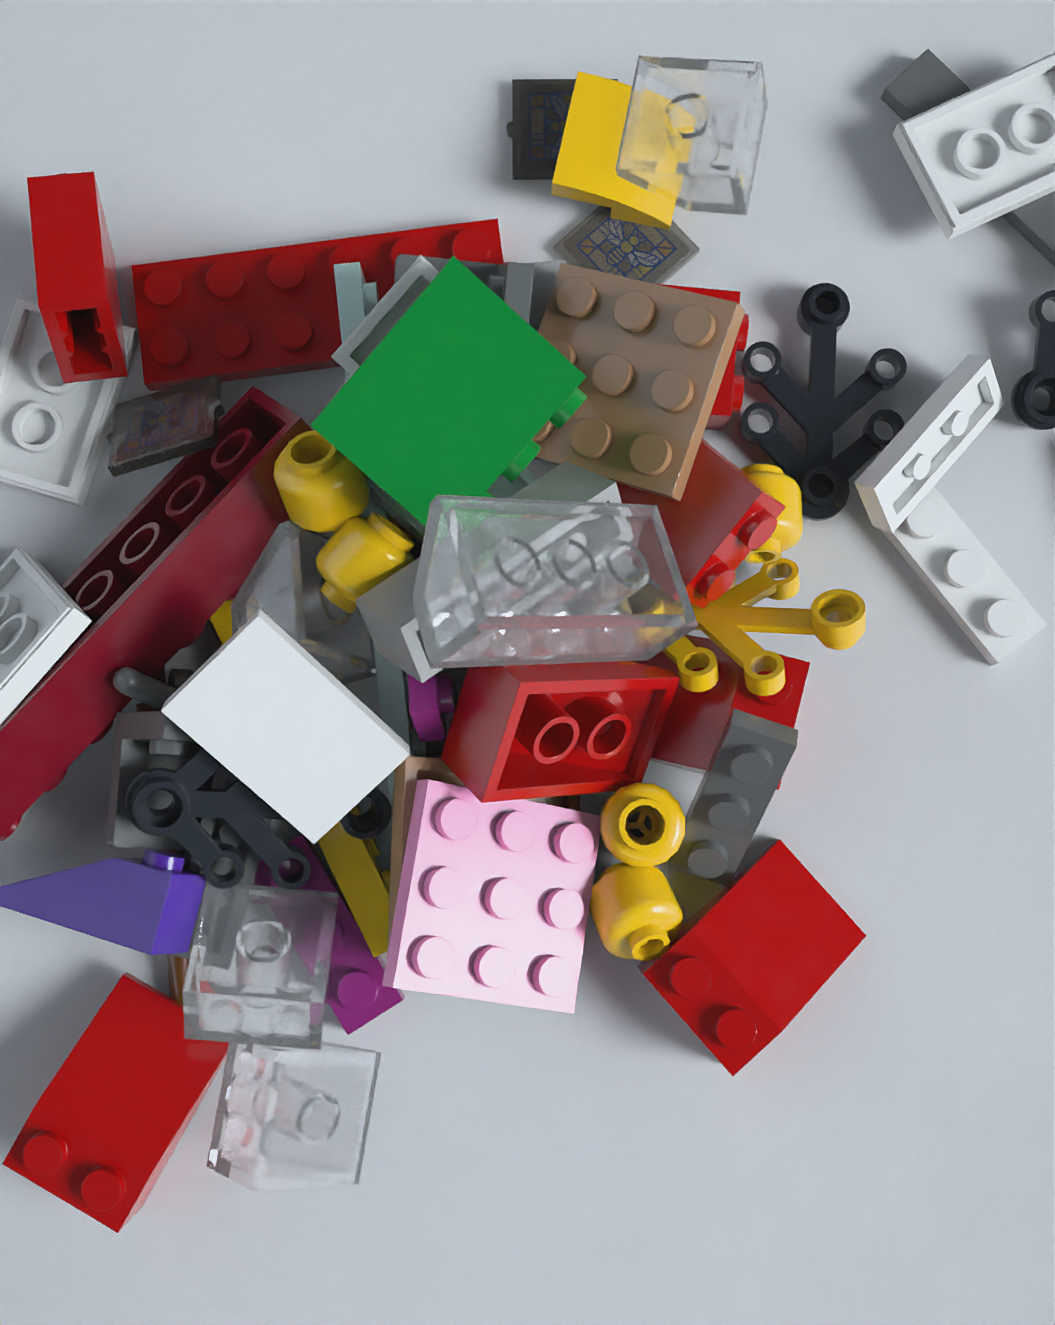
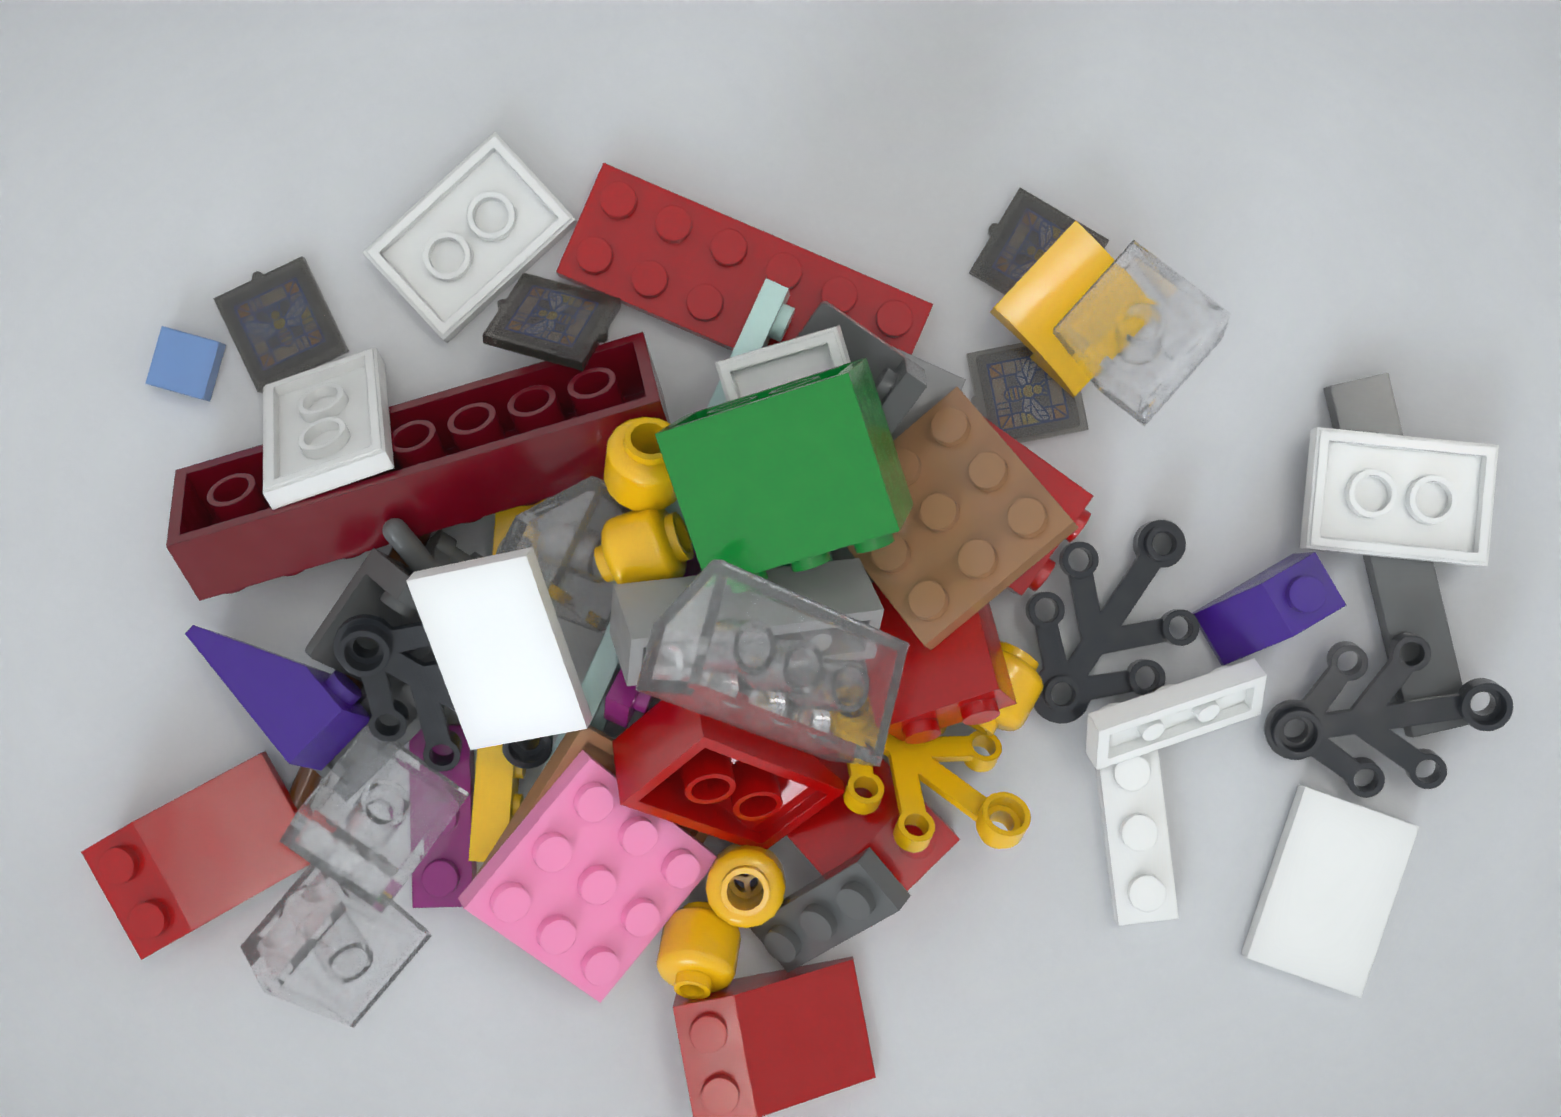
camera: 30 degrees right, 5 degrees up
red brick [27,171,128,384] -> none
none -> dark purple slope [1192,552,1347,665]

